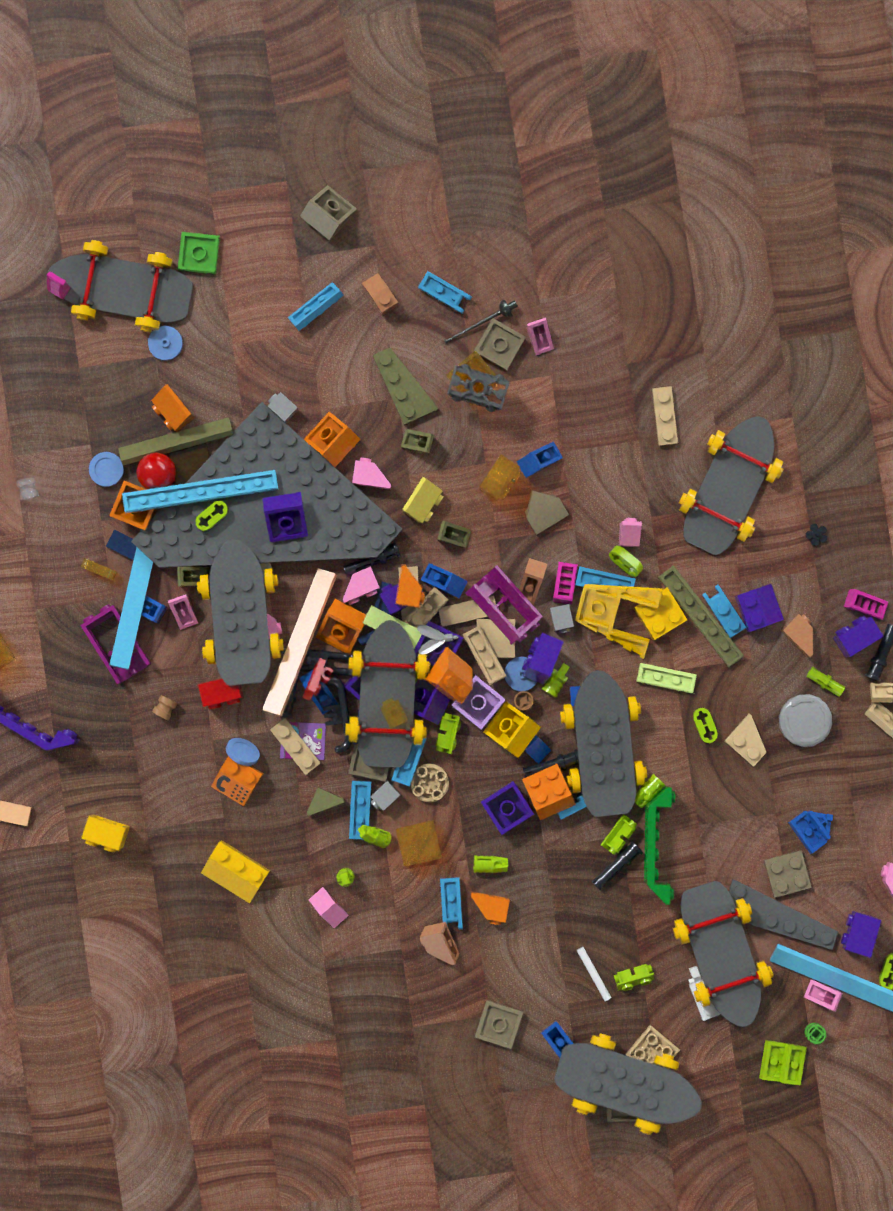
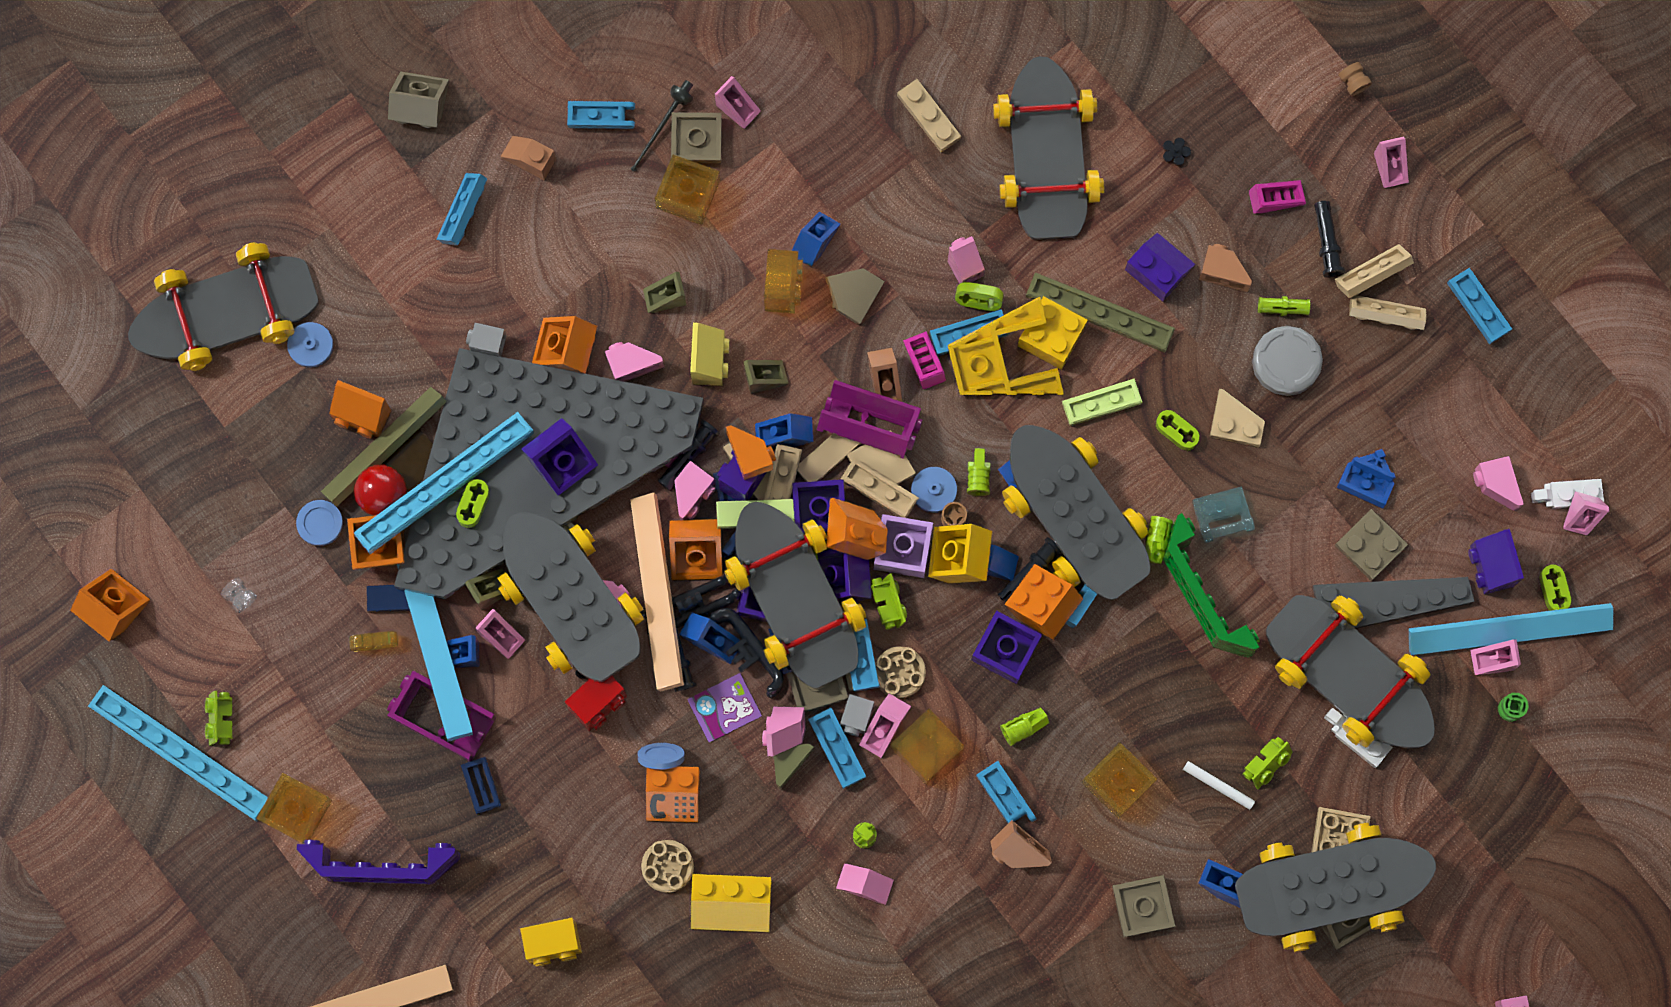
camera: 25 degrees left, 10 degrees down
dark pink slope [47,271,70,299] -> none
medium nougat wheel [152,695,178,721] -> none
bright green tile [178,232,220,275] -> none
tan plate [270,718,321,775] -> none
plate [303,658,333,701] -> none
lime hinge [358,825,391,848] -> none
olive wing [373,347,439,425] -> none
clear yellow brick [380,698,408,729] -> none
light grey piece [417,625,458,654] -> none
dark grey piece [447,364,510,412] -> none
orange slope [471,892,510,925] -> none
dark purple brick [521,633,564,685] -> none
light grey brick [550,604,574,634] -> none
black pin [592,841,644,890] -> none
lime hinge [601,814,637,855] -> none
dark azure hinge [702,585,746,638] -> none
lime slope [759,1040,806,1085] -> none
dark purple brick [833,616,883,657] -> none
none -> dark blue tile [461,757,502,815]
none -> tan tile [641,840,694,893]
none -> bright pink slope [762,707,806,756]
none -> bright pink slope [859,693,911,758]
none -> clear yellow brick [1081,743,1157,819]
none -> clear light blue plate [1192,486,1255,543]

